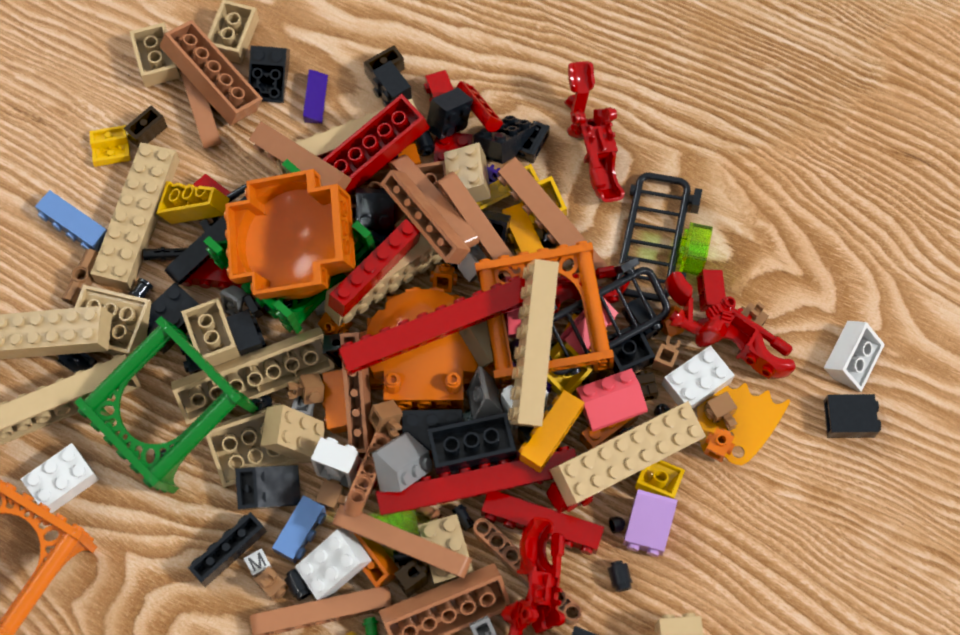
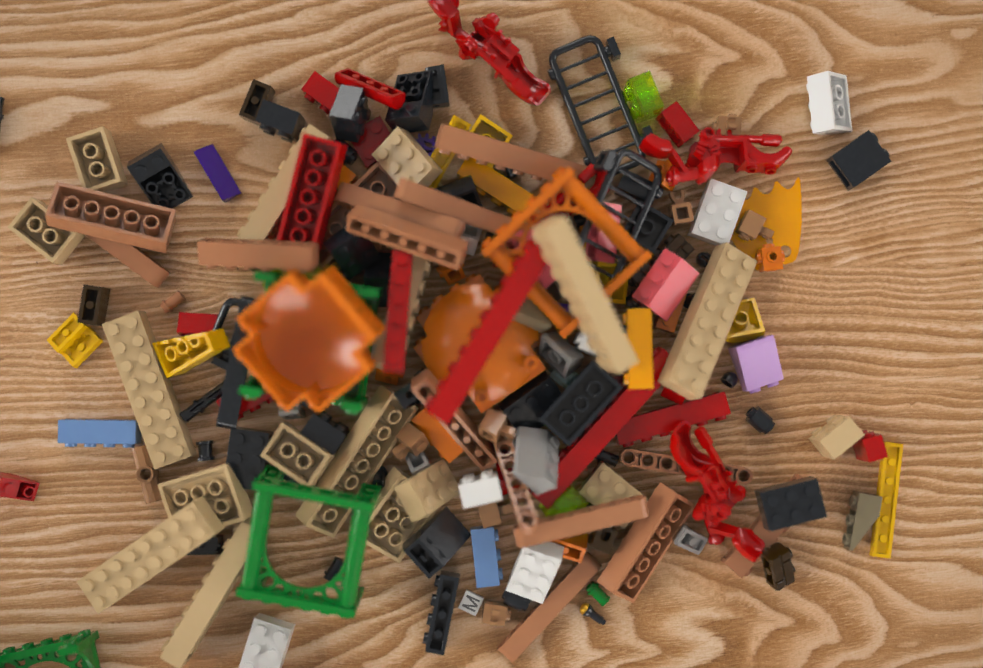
camera: 35 degrees left, 20 degrees up
none -> nougat pin [160,290,186,314]

